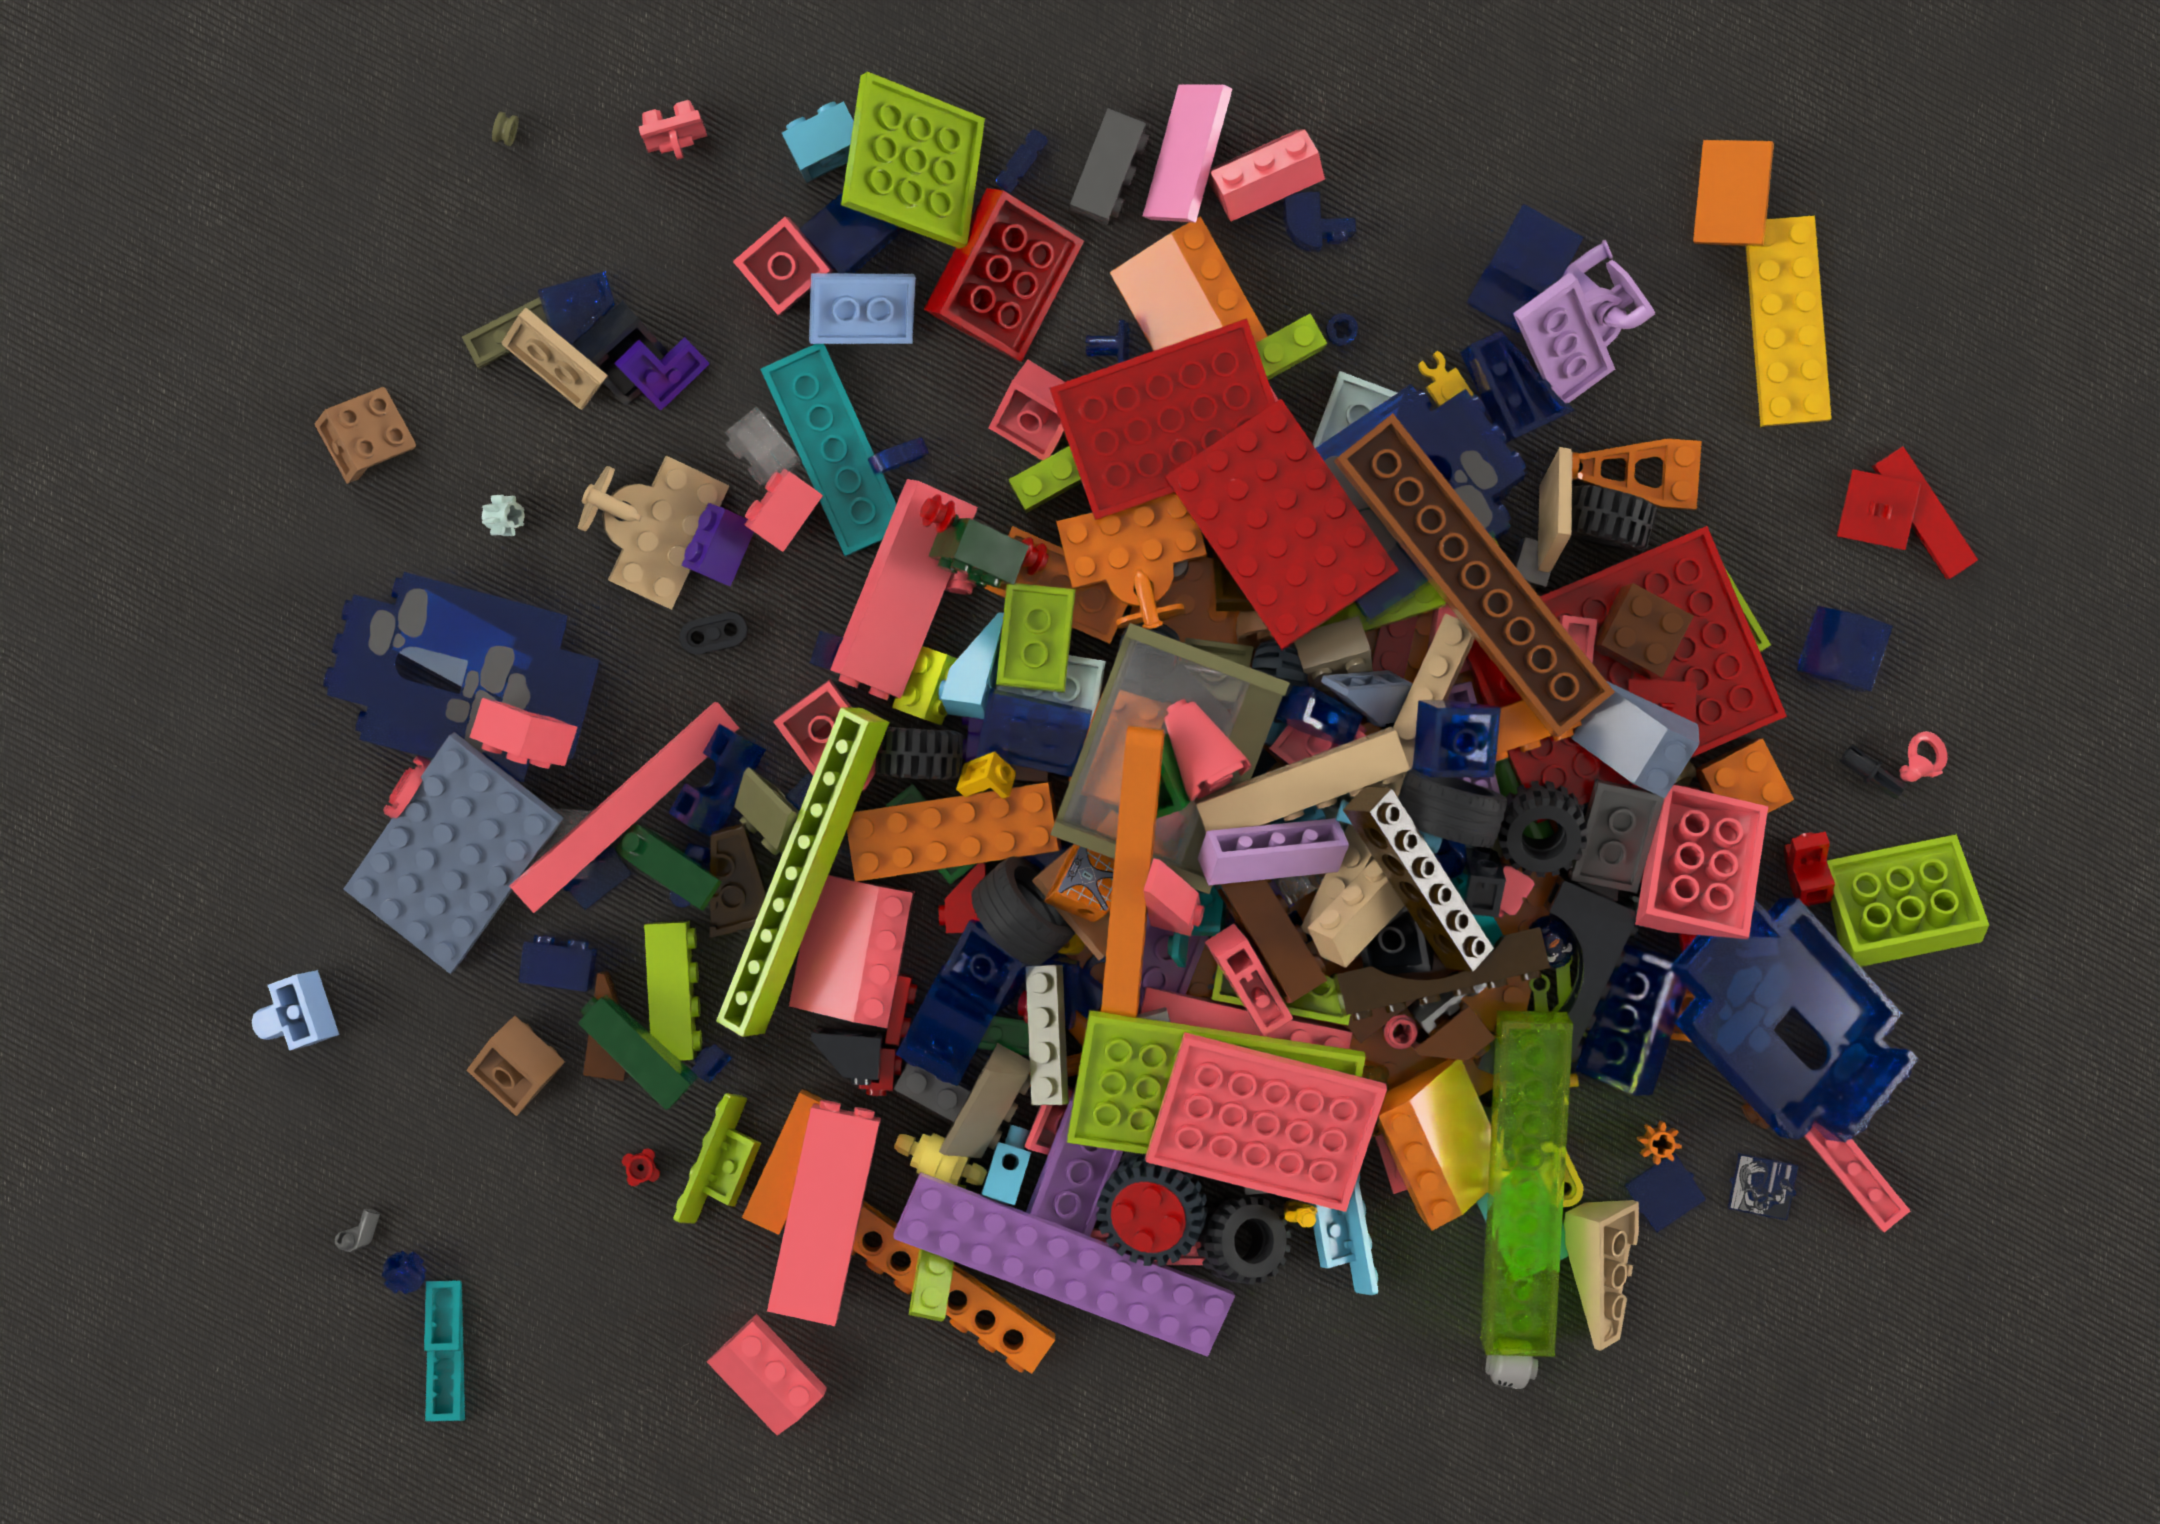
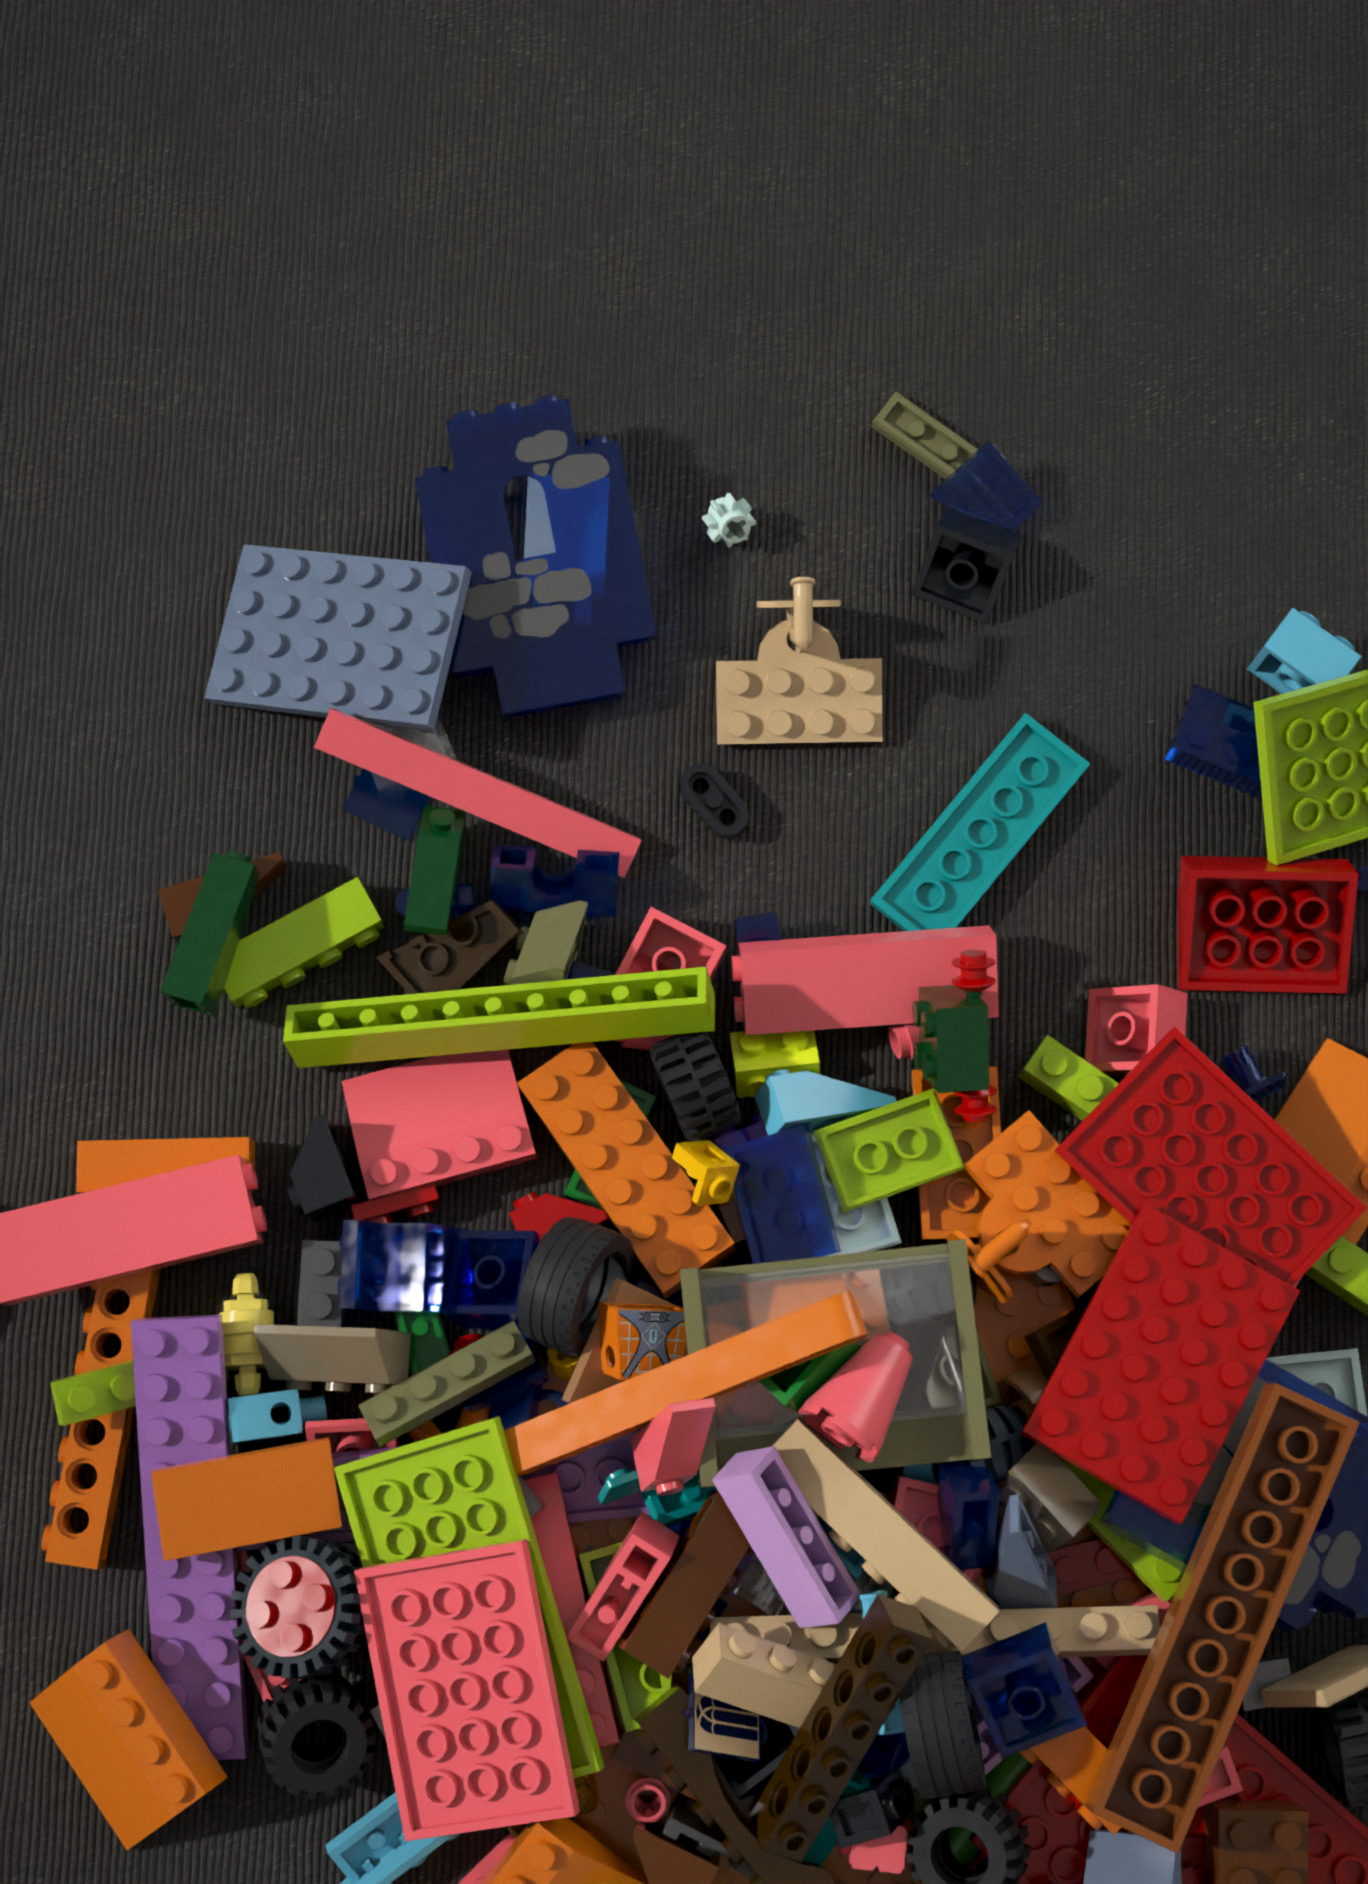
camera: 55 degrees right, 10 degrees down
light blue brick [252,970,339,1051] -> none
medium nougat bracket [315,387,416,484] -> none
coral tile [383,755,431,819] -> none
medium nougat slope [466,1016,565,1116] -> none
coral brick [470,698,577,769] -> none
olive bush [492,112,519,146] -> none
tan tile [502,307,608,410] -> none
clear blue brick [518,935,597,992] -> none
dark purple plate [614,337,710,411] -> none
red plate [622,1148,660,1187] -> none
coral hips [639,100,707,160] -> none
lime bracket [673,1093,761,1224] -> none
dark purple brick [681,503,754,587] -> none
clear blue plate [691,1044,732,1083] -> none
clear brick [725,407,802,486] -> none
coral brick [733,217,834,315] -> none
coral slope [745,469,823,552] -> none
light blue tile [809,273,916,344] -> none
red bracket [859,1046,903,1096] -> none
clear blue beam [867,437,929,476] -> none
yellow piece [1284,1200,1318,1227] -> none
none -> orange slope [29,1629,228,1851]
none -> orange tile [150,1437,342,1561]
none -> piece [685,1674,764,1762]

